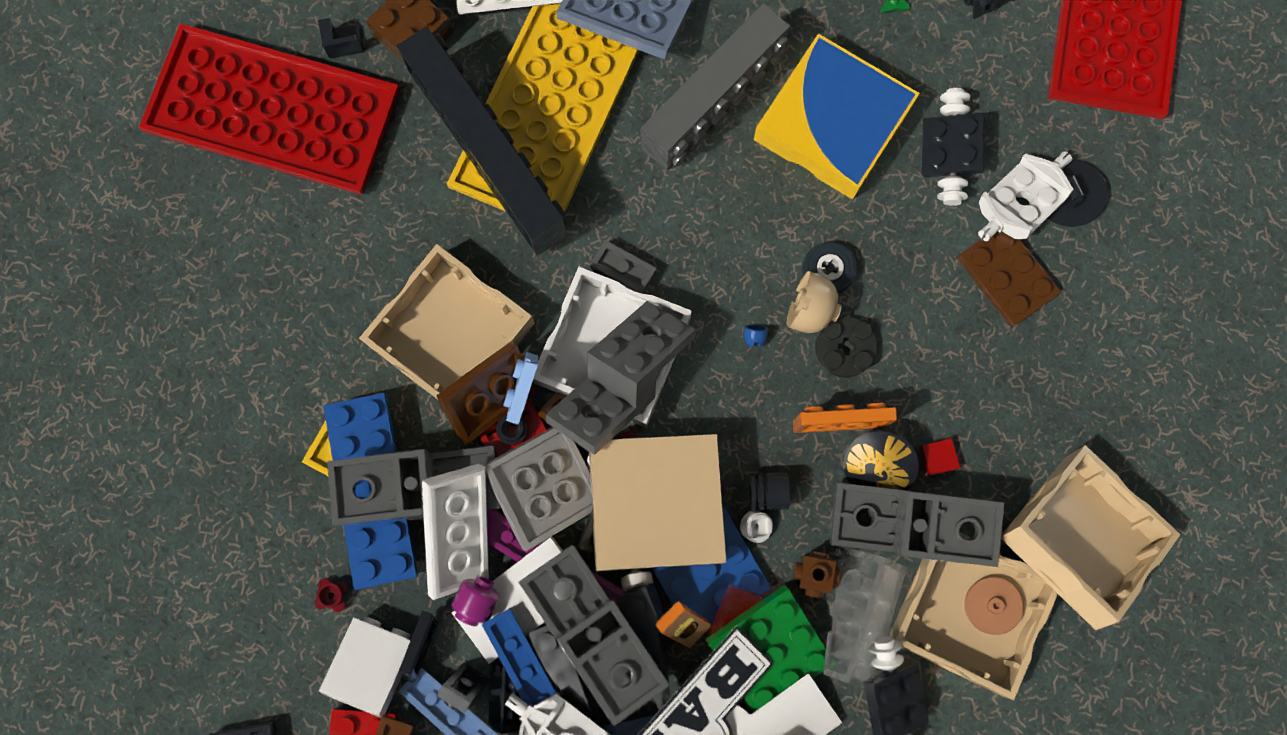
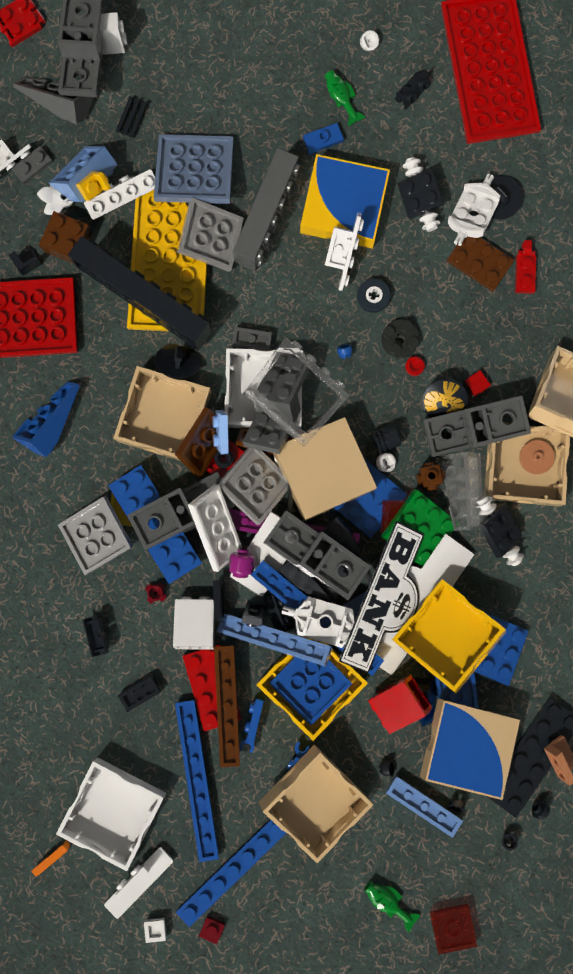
camera: 20 degrees left, 5 degrees up
white tile [621,569,653,592] -> none
tile [656,601,712,648] -> none
tan cylinder [786,271,842,333] -> none
orange plate [793,403,897,433] -> none
none -> blue wedge [12,382,80,457]
none -> light grey plate [58,496,134,575]
none -> black hinge [82,615,109,657]
none -> black shield [155,344,201,379]
none -> light grey plate [177,197,244,272]
none -> clear windscreen [243,338,350,446]
none -> blue plate [303,123,344,155]
none -> white bracket [325,212,364,291]
none -> red tile [405,356,425,376]
none -> red hinge [515,240,536,294]

